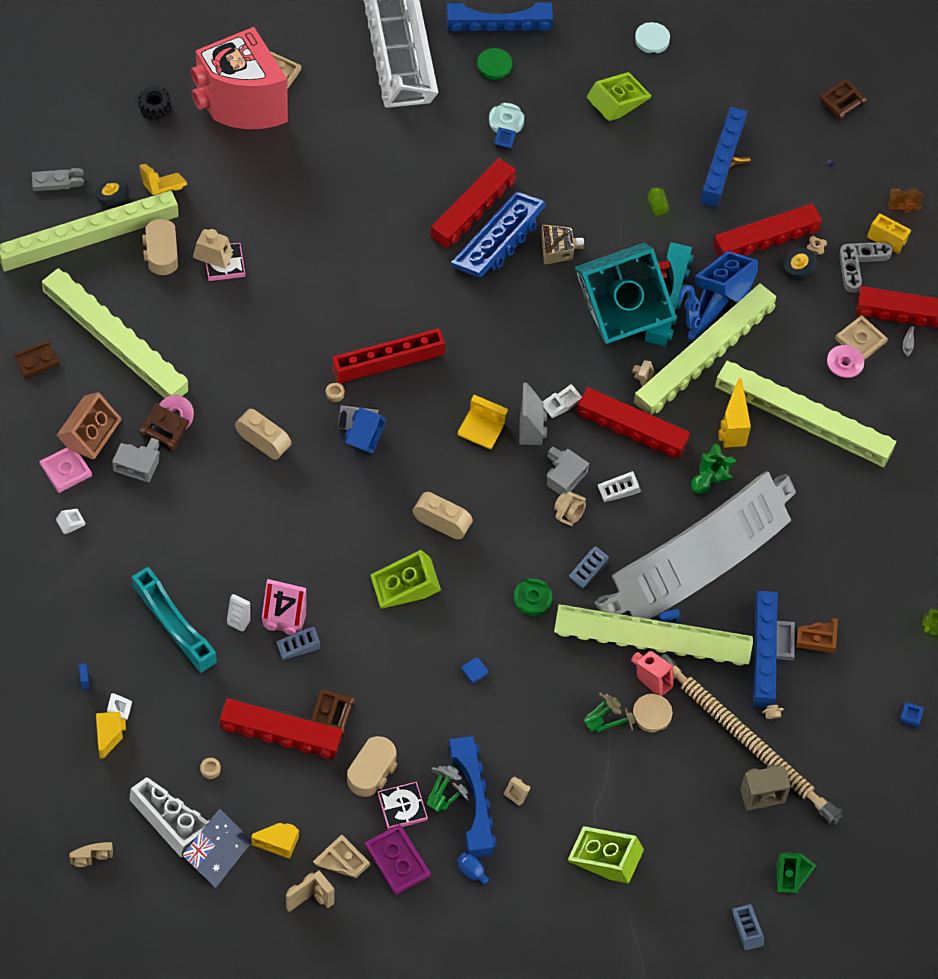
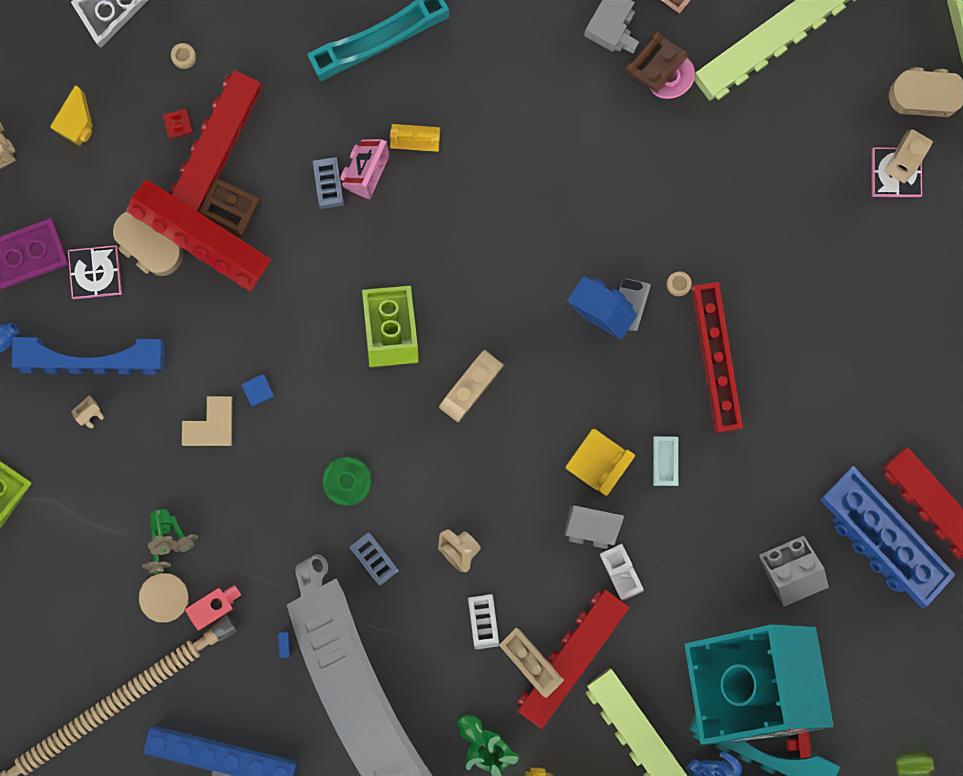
camera: 100 degrees right, 25 degrees up
dark blue sticker [182,809,252,888] -> none
white slope [227,594,251,631] -> none
tan brick [235,409,291,460] -> none
tan wing [313,835,371,879] -> none
green plant [426,766,469,812] -> none
torso [541,225,584,264] -> none
light grey hinge [546,447,589,495] -> none
yellowish green brick [554,604,753,666] -> none
tan tile [632,360,655,386] -> none
dark tan brick [740,765,791,811] -> none
tan plate [762,705,784,719] -> none
none -> red brick [126,179,272,291]
none -> red tile [163,108,193,140]
none -> tan tile [182,397,233,446]
none -> yellow hinge [390,124,440,152]
none -> tan plate [499,628,564,698]
none -> light aqua tile [653,436,678,486]
none -> light grey slope [759,536,829,607]

